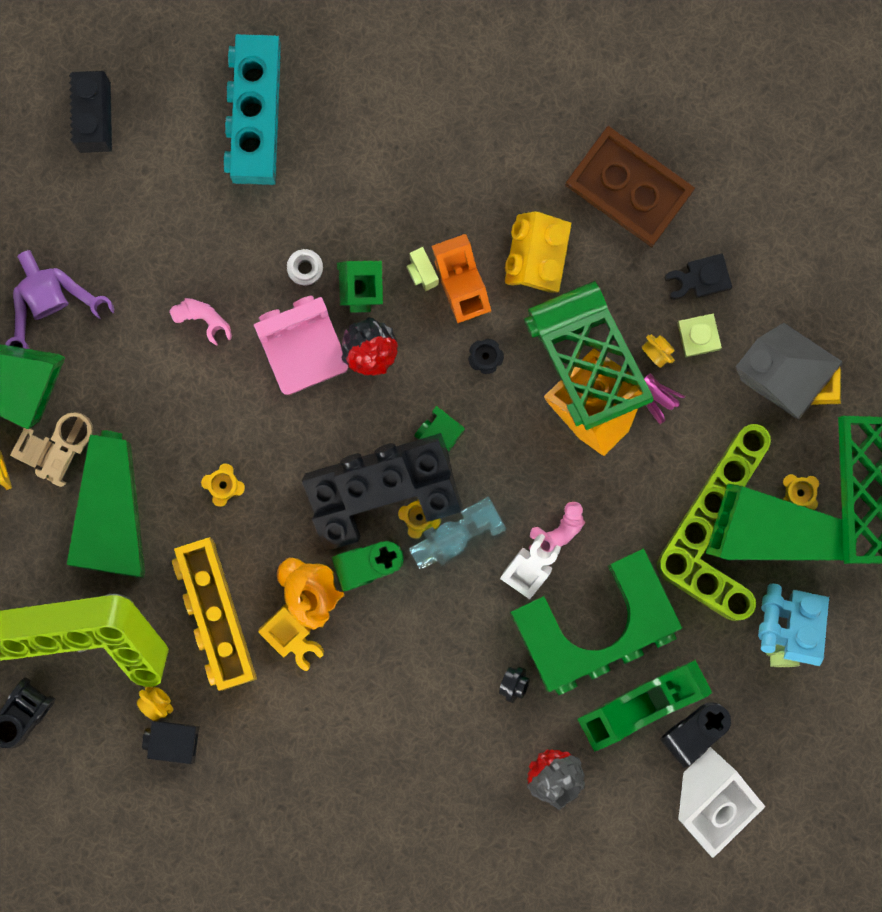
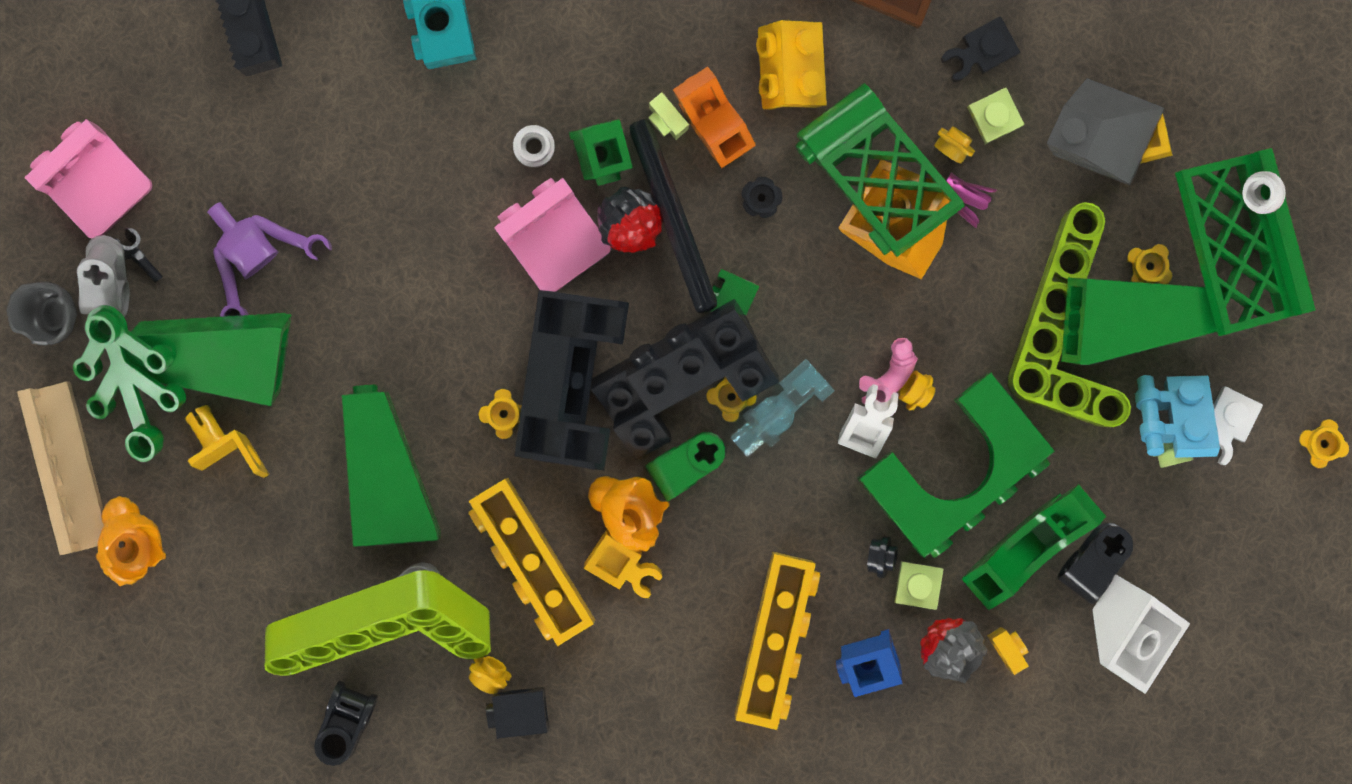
camera: 10 degrees left, 5 degrees up
tan piece [10,412,93,487] -> none
bright pink piece [170,298,232,346] -> none
none -> black bracket [514,290,629,471]
none -> black axle [629,119,717,313]
none -> yellow brick [734,552,820,730]
none -> blue brick [836,629,903,697]
none -> yellowish green plate [894,561,944,610]
none -> yellow plate [898,371,936,410]
none -> yellow plate [987,627,1029,675]
none -> white plate [1213,386,1263,465]

